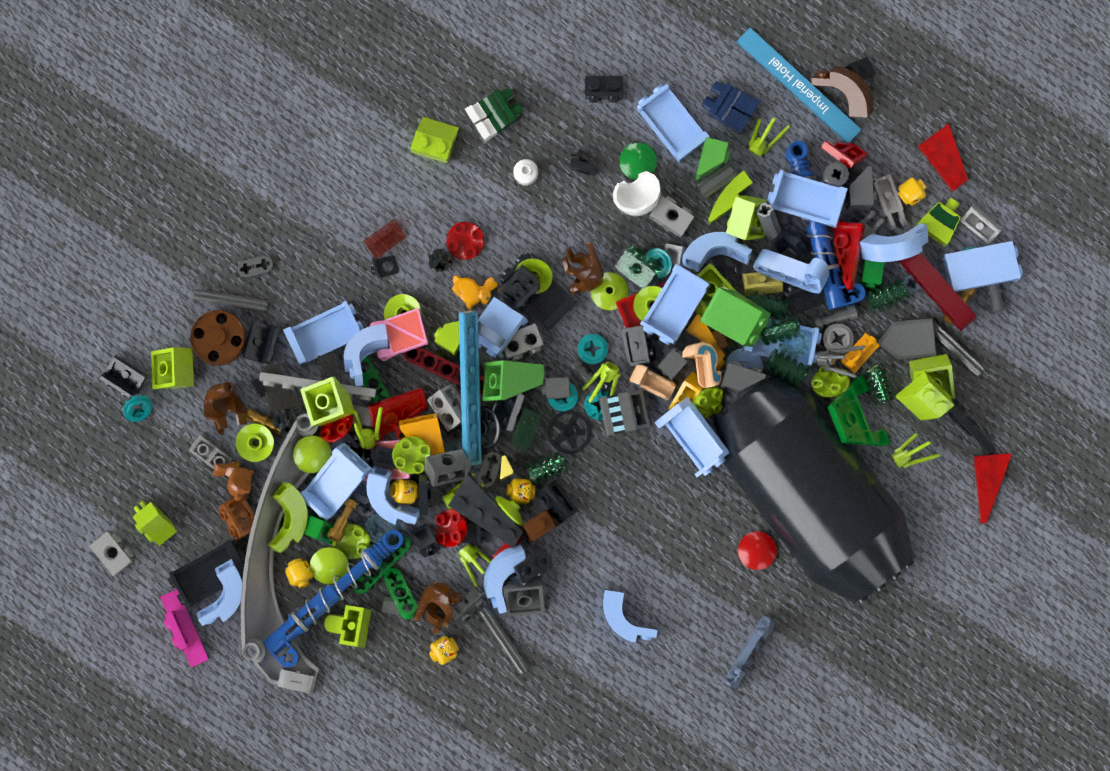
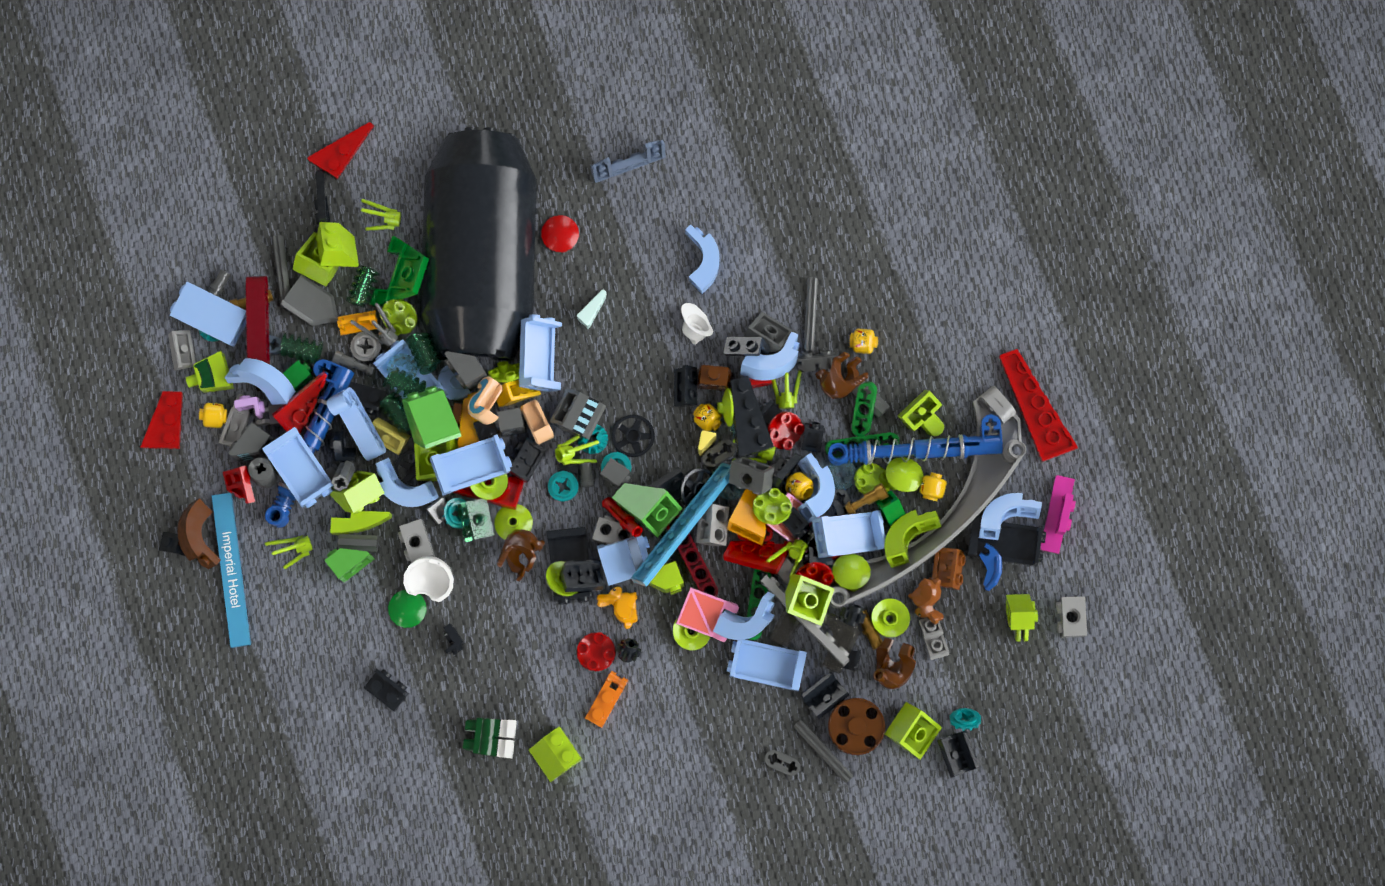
camera: 140 degrees left, 5 degrees down
clear red slope [363,219,406,259] -> none
black bracket [370,255,399,279] -> none
clear green brick [510,408,542,452] -> none
white head [513,159,538,186] -> none
clear green piece [526,452,569,485] -> none
light blue panel [637,84,709,163] -> none
dark blue hips [701,81,760,135] -> none
none -> lavender bracket [234,395,265,419]
none -> light aqua slope [577,289,607,329]
none -> orange plate [585,671,629,728]
none -> red pin [602,497,643,537]
none -> white piece [681,303,713,345]
none -> blue piece [979,543,1002,591]
none -> red wing [999,349,1078,462]

